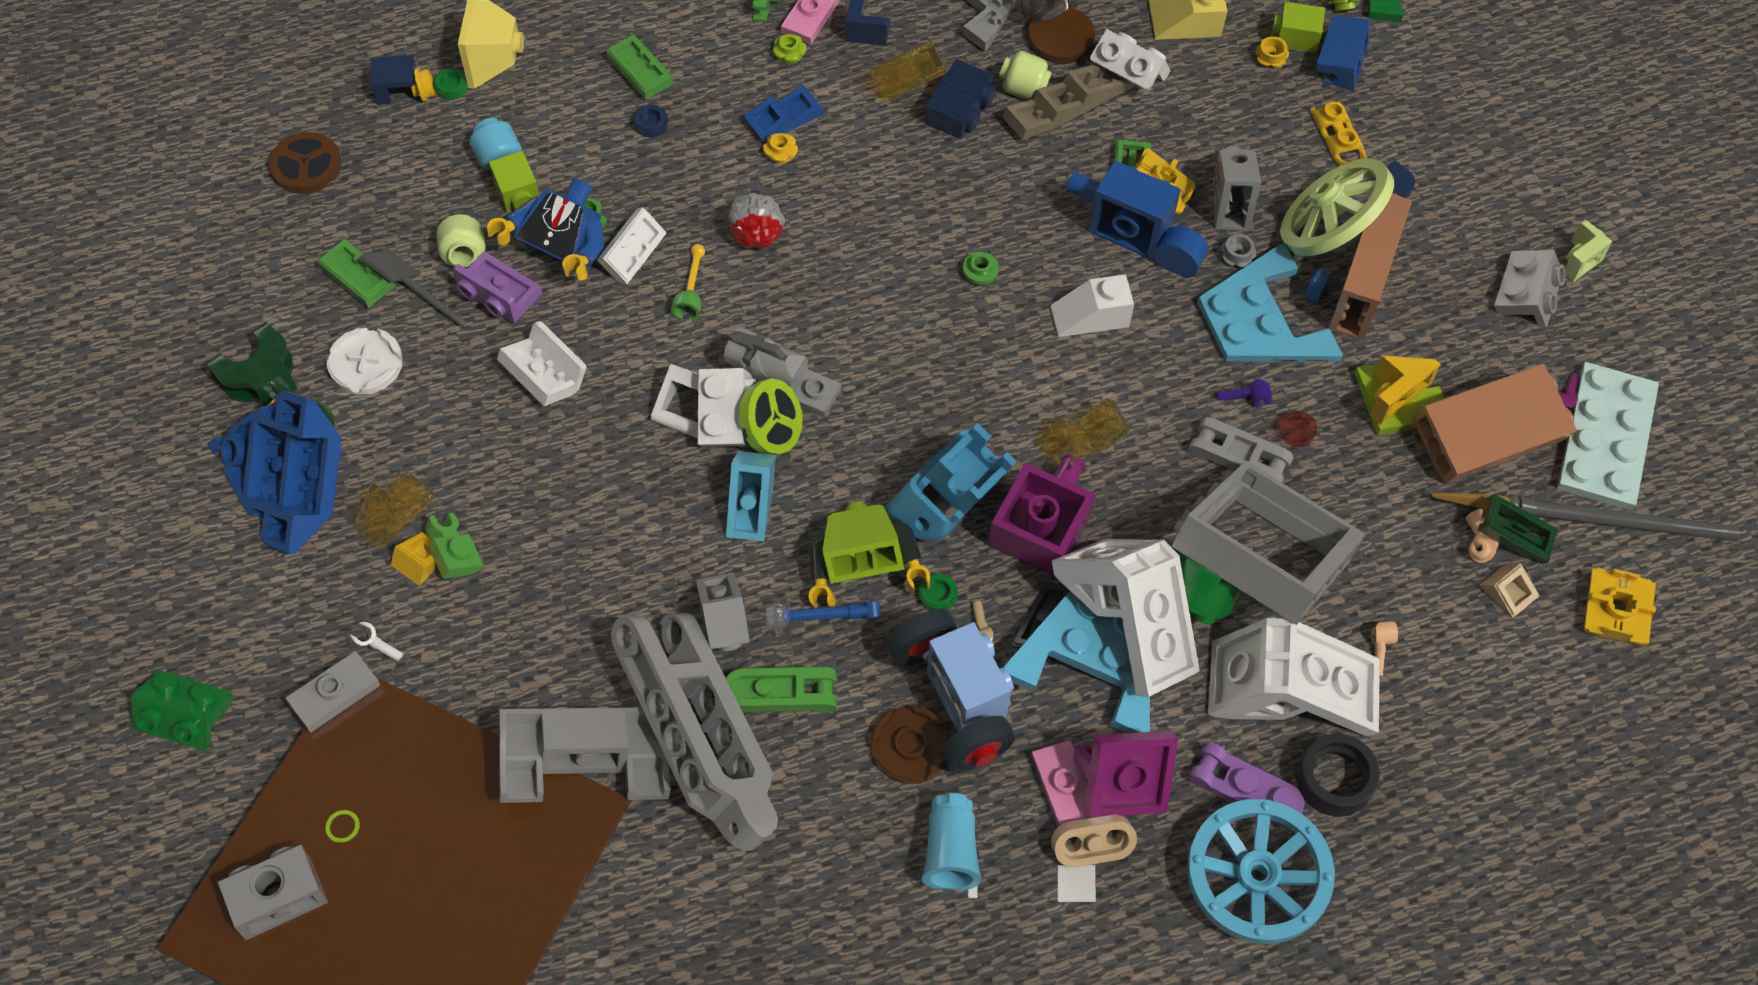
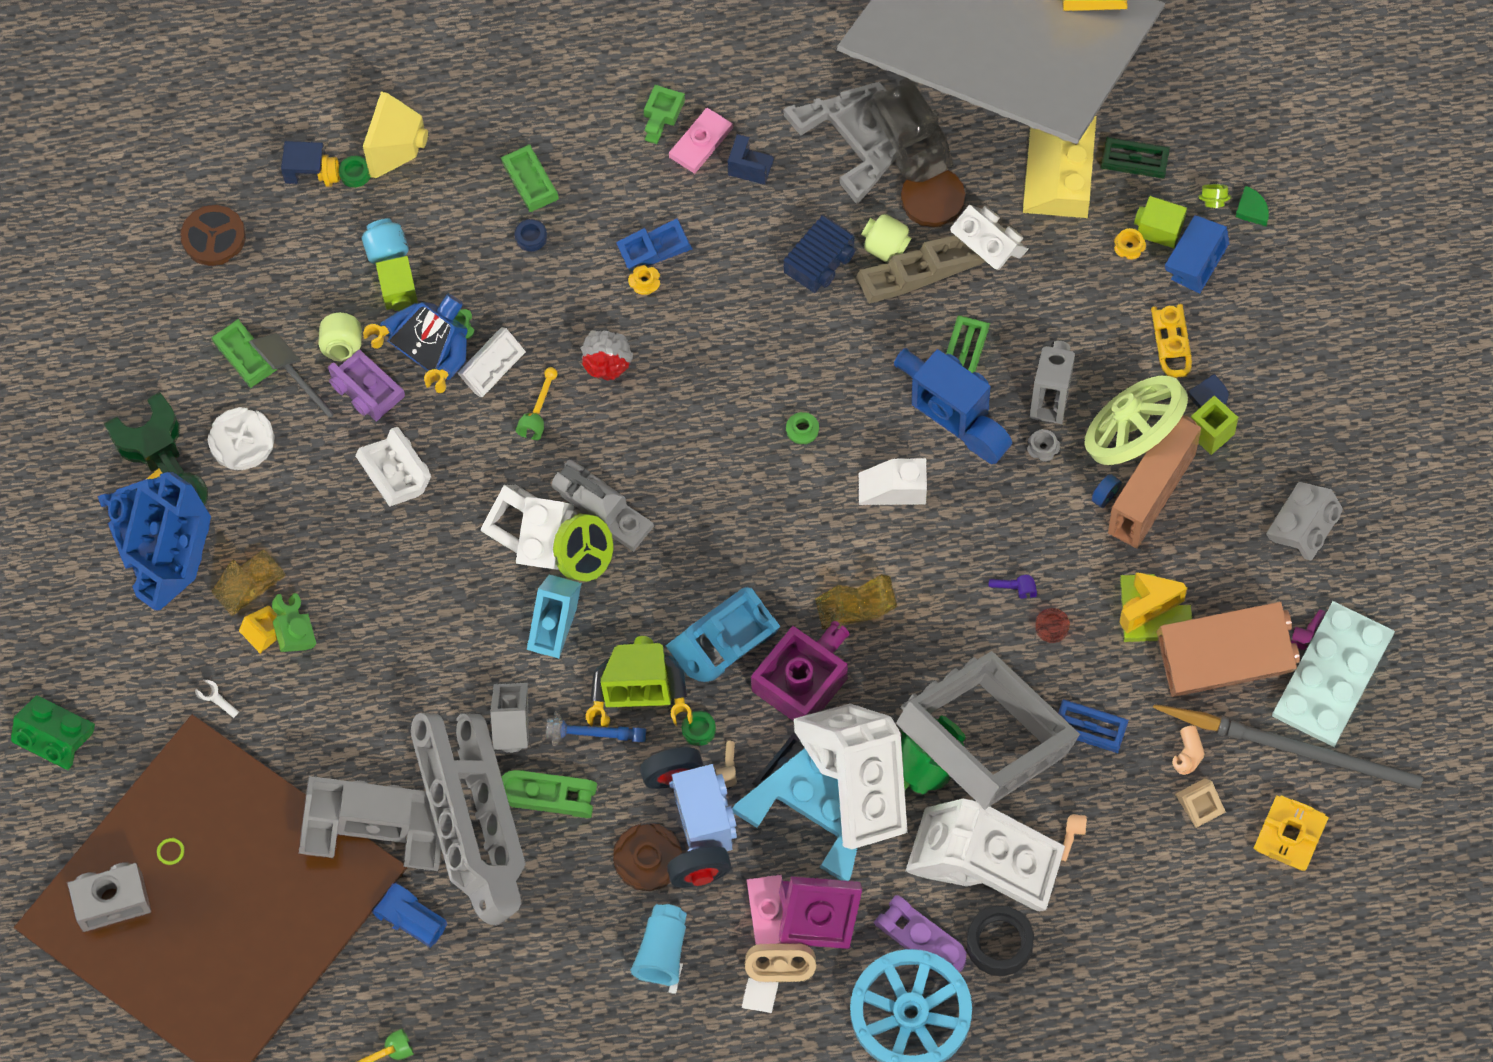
camera: 15 degrees right, 5 degrees up
light grey plate [286,651,380,733] -> none
lime plate [773,34,806,64] -> none
clear yellow slope [870,40,947,102] -> none
yellow piece [1135,148,1196,216] -> none
light grey plate [1188,417,1293,482] -> none
medium azure wing [1198,243,1343,362] -> none
dark green tile [1478,494,1558,564] -> none
yellowish green bracket [1565,220,1612,282] -> none
none -> blue piece [372,883,447,948]
none -> blue tile [1058,699,1129,753]
none -> lime brick [1191,395,1239,455]

